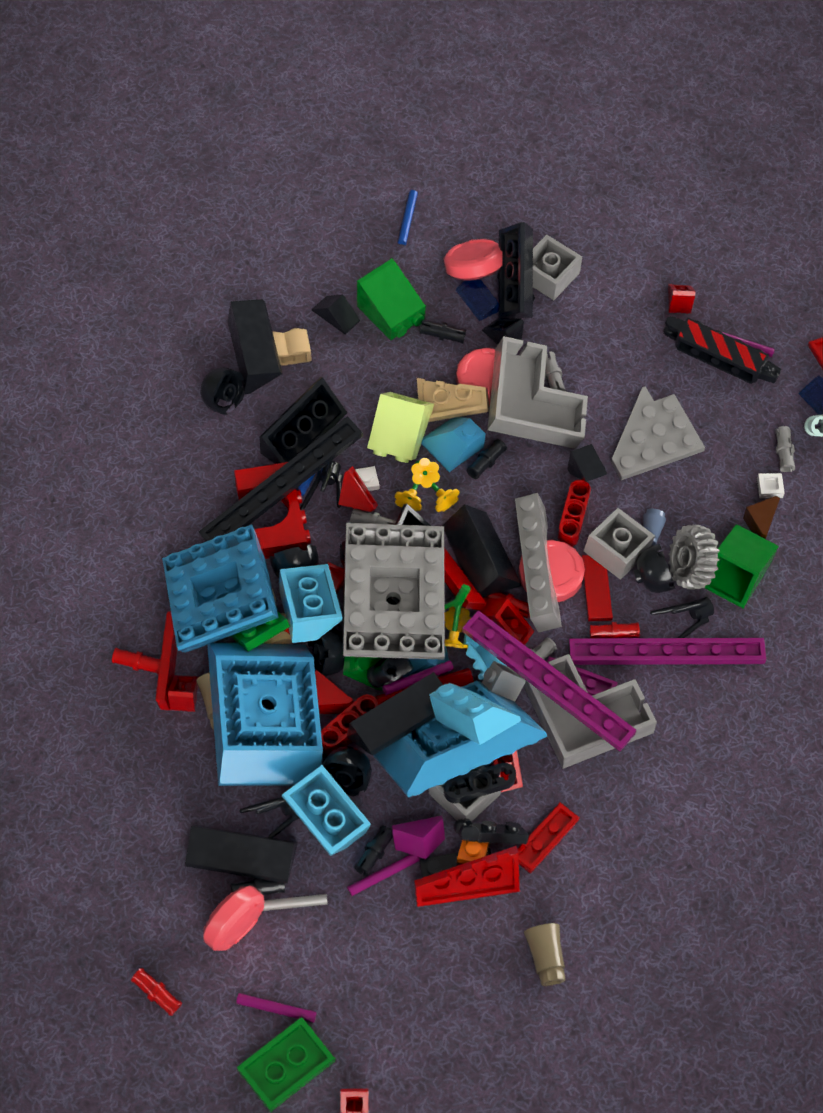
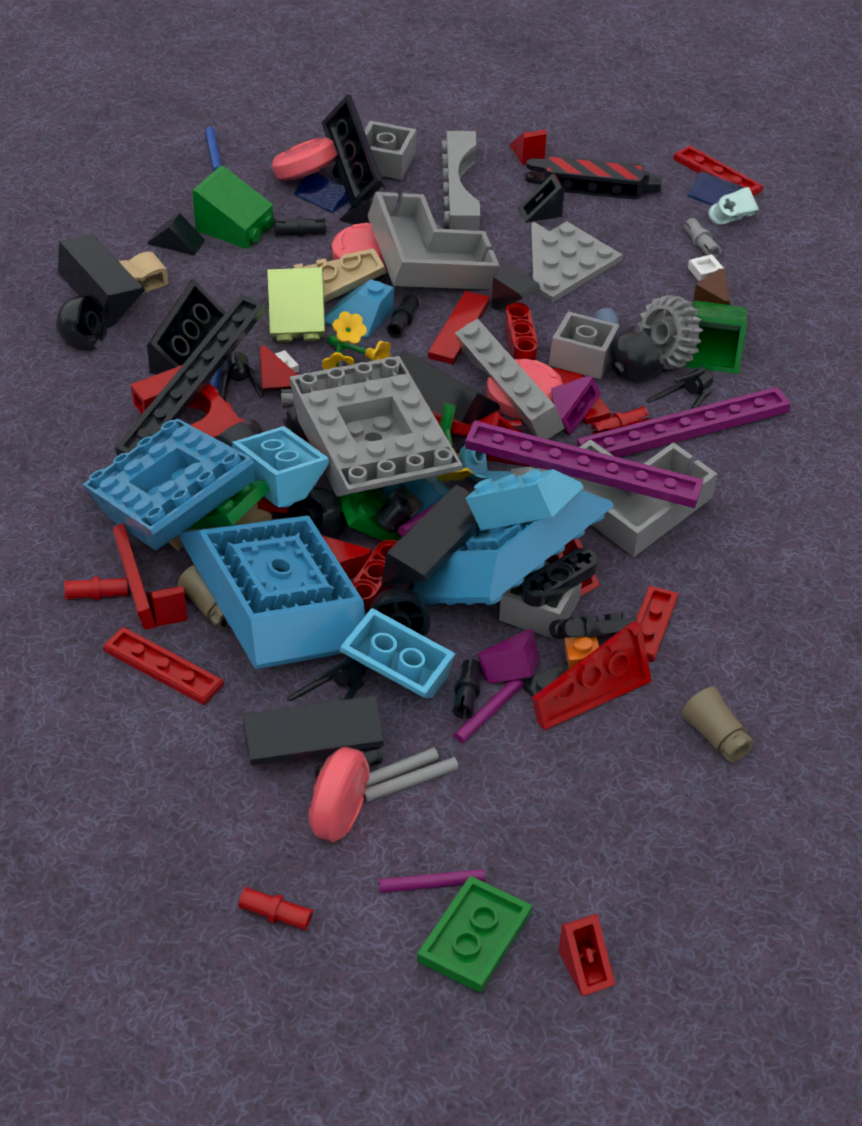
camera: 20 degrees left, 15 degrees down
none -> red tile [103,627,224,706]
none -> light grey bar [364,757,459,802]
none -> red tile [428,291,490,365]
none -> light grey arch [442,131,480,231]
none -> black slope [518,174,565,223]
none -> magenta slope [551,375,601,435]

